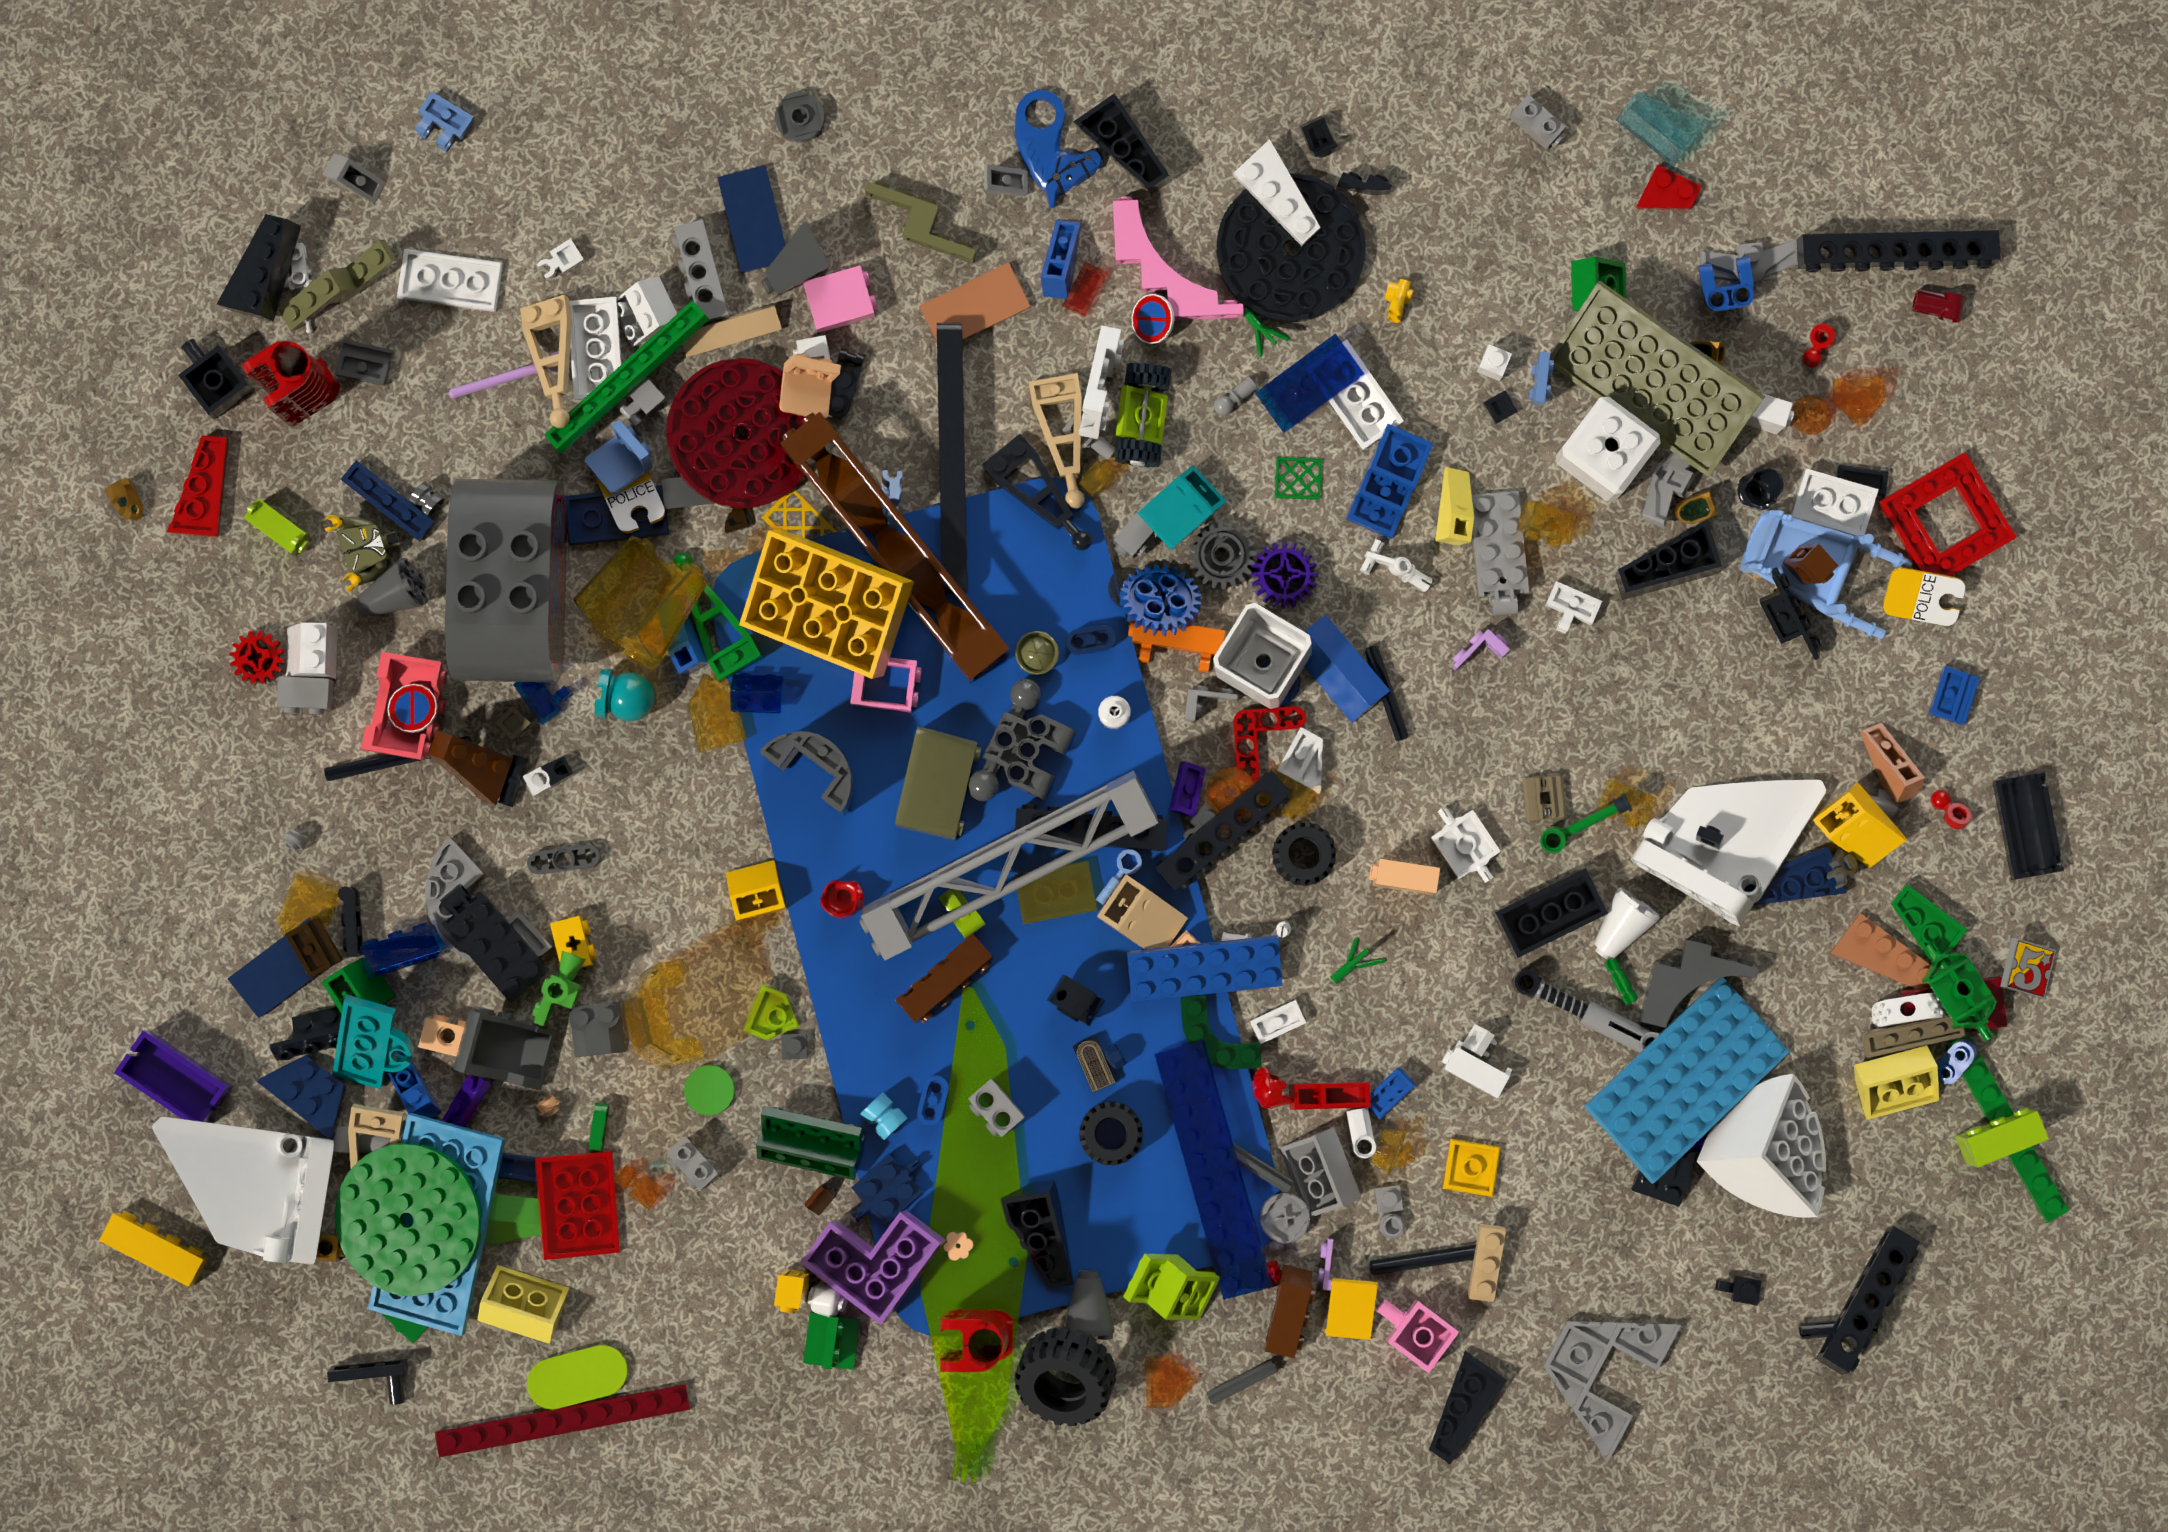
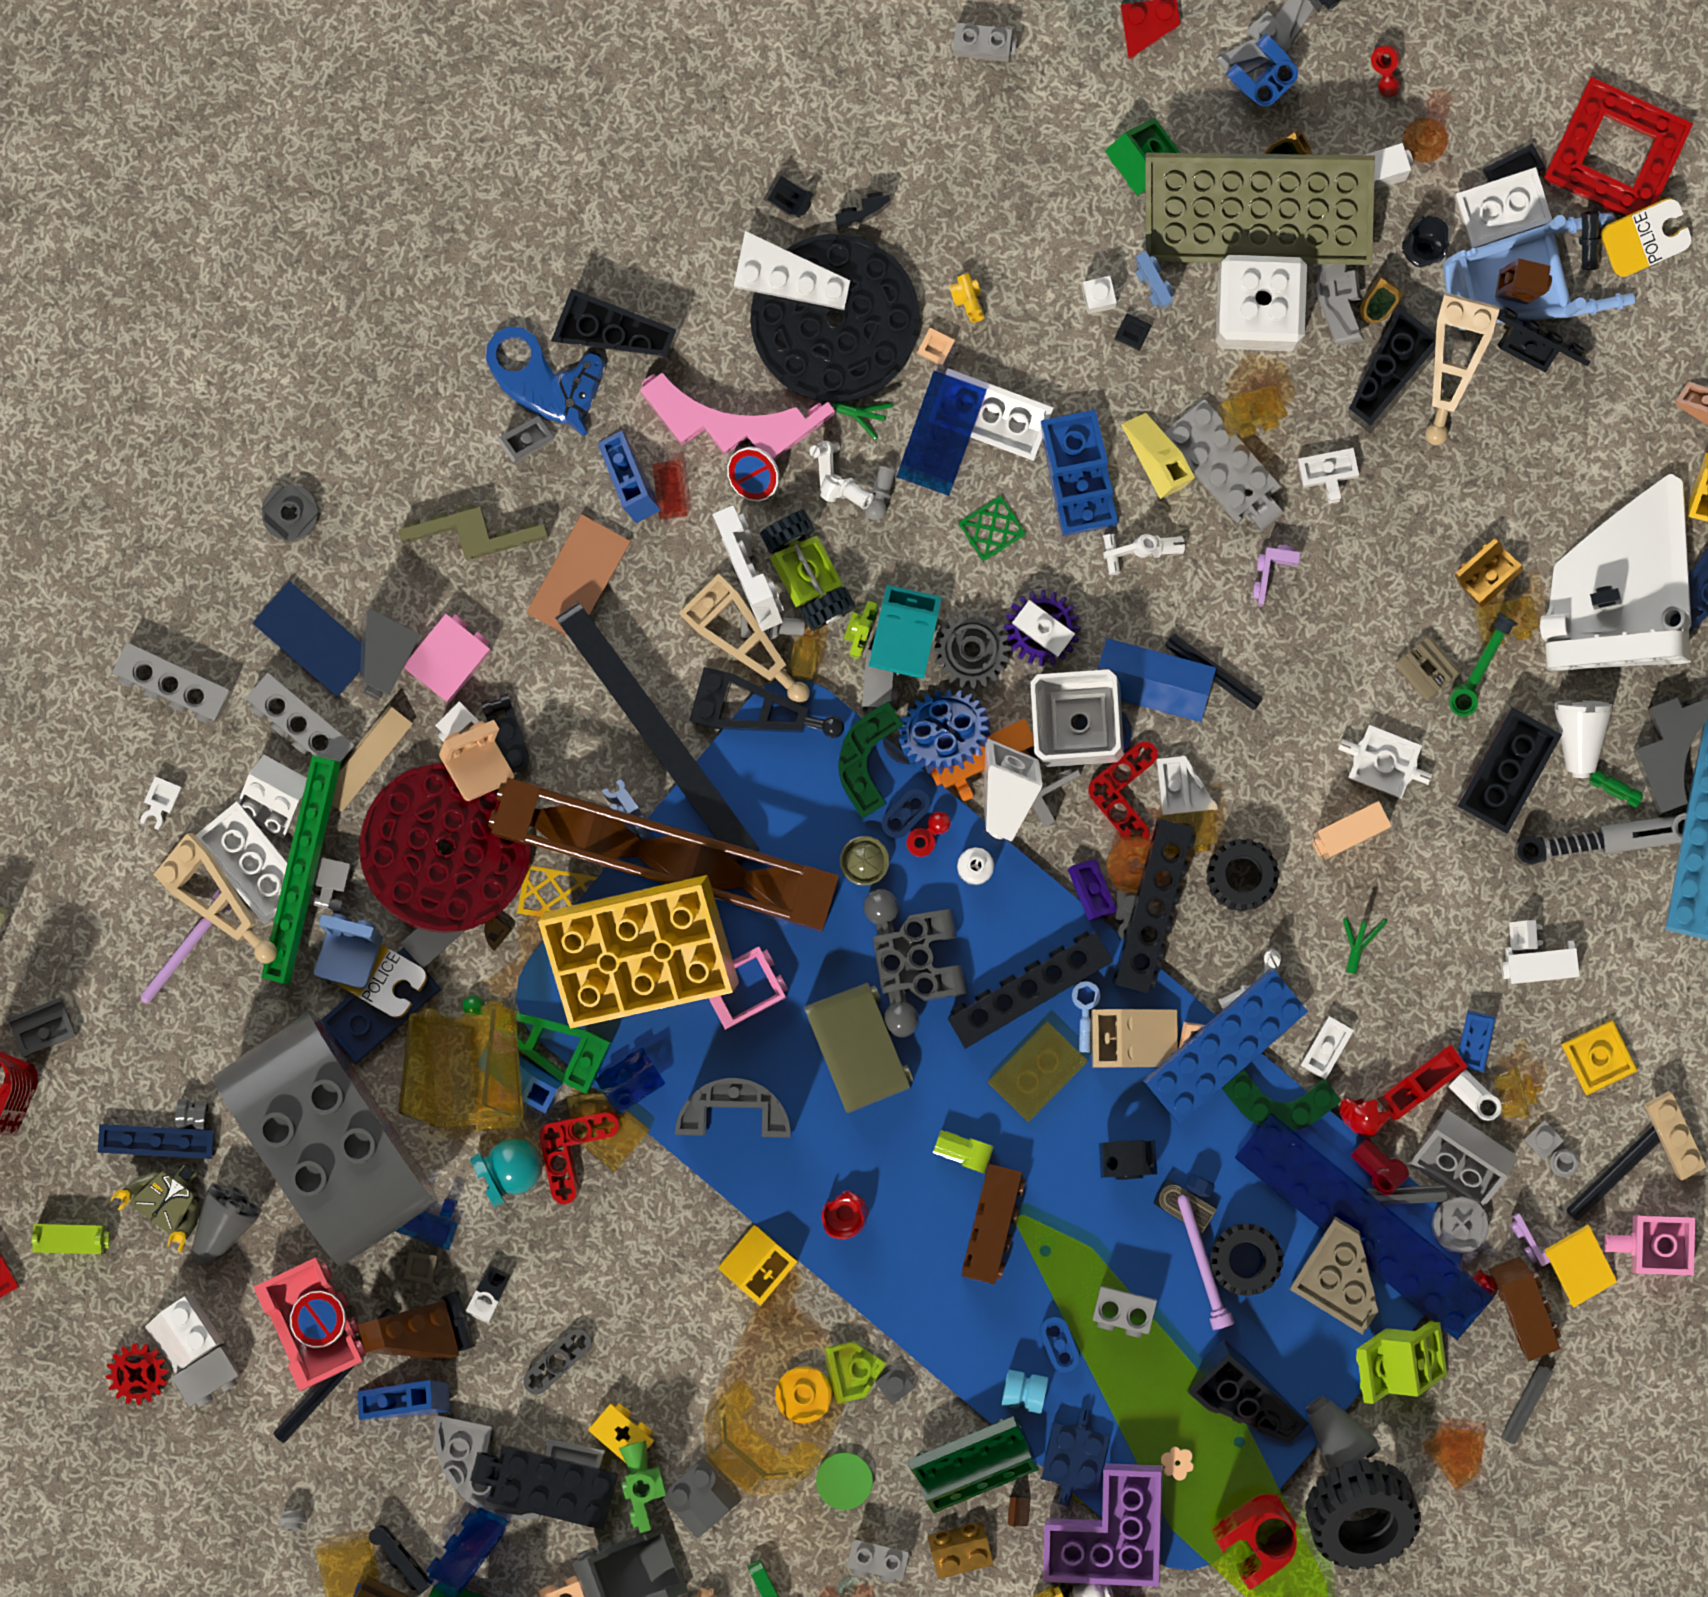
camera: 30 degrees left, 0 degrees up
white tile [397,249,503,312] -> none
light grey piece [859,771,1158,961] -> none
clear orange plate [1833,375,1885,427] -> none
none -> light grey brick [112,642,232,725]
none -> blue slope [357,1380,450,1420]
none -> red beam [539,1111,622,1205]
none -> yellow tile [775,1366,833,1423]
none -> white pin [810,440,874,510]
none -> dark green plate [838,701,905,819]
none -> lime plate [843,601,878,660]
none -> red plate [906,811,951,857]
none -> light nougat plate [917,328,955,366]
none -> pearl gold bracket [927,1522,994,1579]
none -> white slope [983,739,1042,841]
none -> white plate [1012,600,1075,657]
none -> lavender piece [1178,1195,1235,1330]
none -> dark tan plate [1290,1217,1379,1334]
none -> dark red piece [1351,1138,1409,1195]
none -> tan plate [1425,292,1501,445]
none -> pearl gold bracket [1455,538,1524,607]
none -> black pin [1579,211,1602,270]

